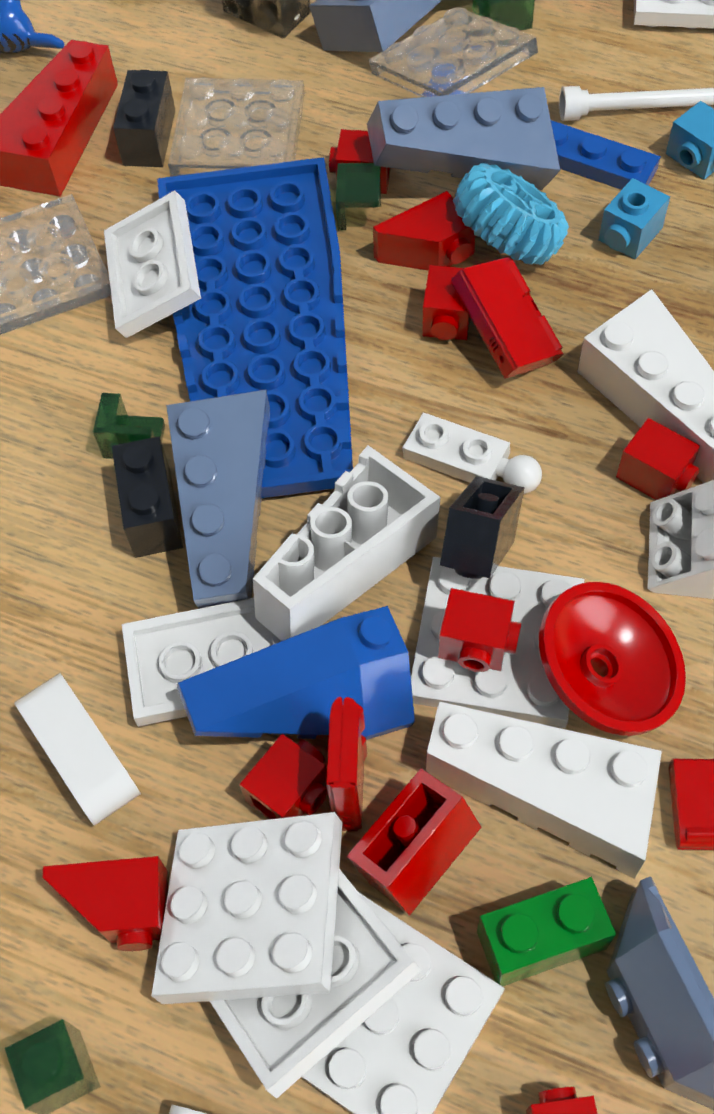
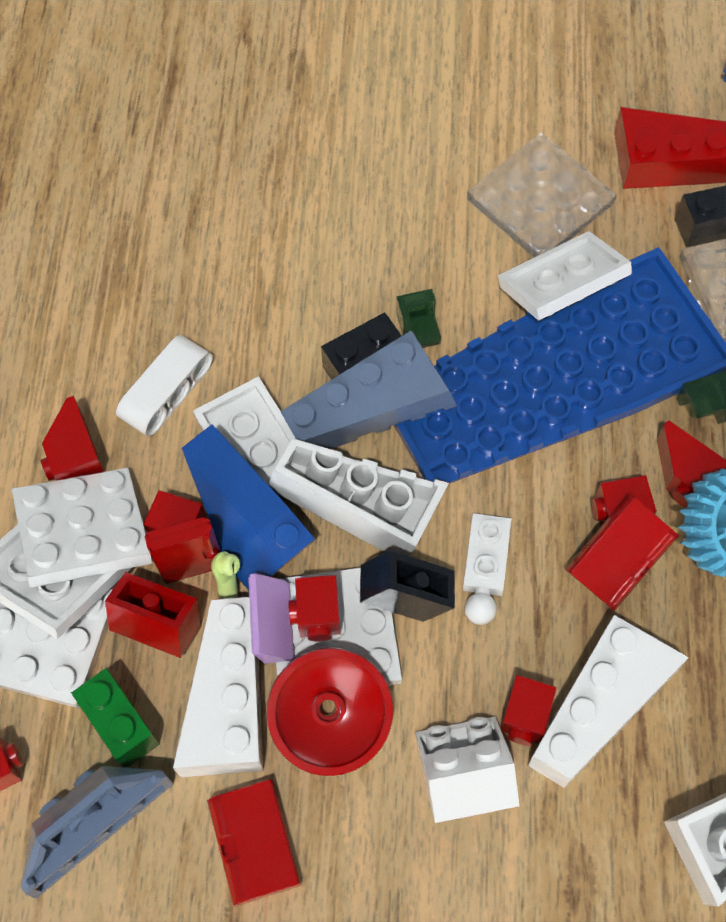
camera: 70 degrees right, 5 degrees up
none -> yellowish green arm [211,551,240,599]
none -> lavender slope [248,574,294,664]

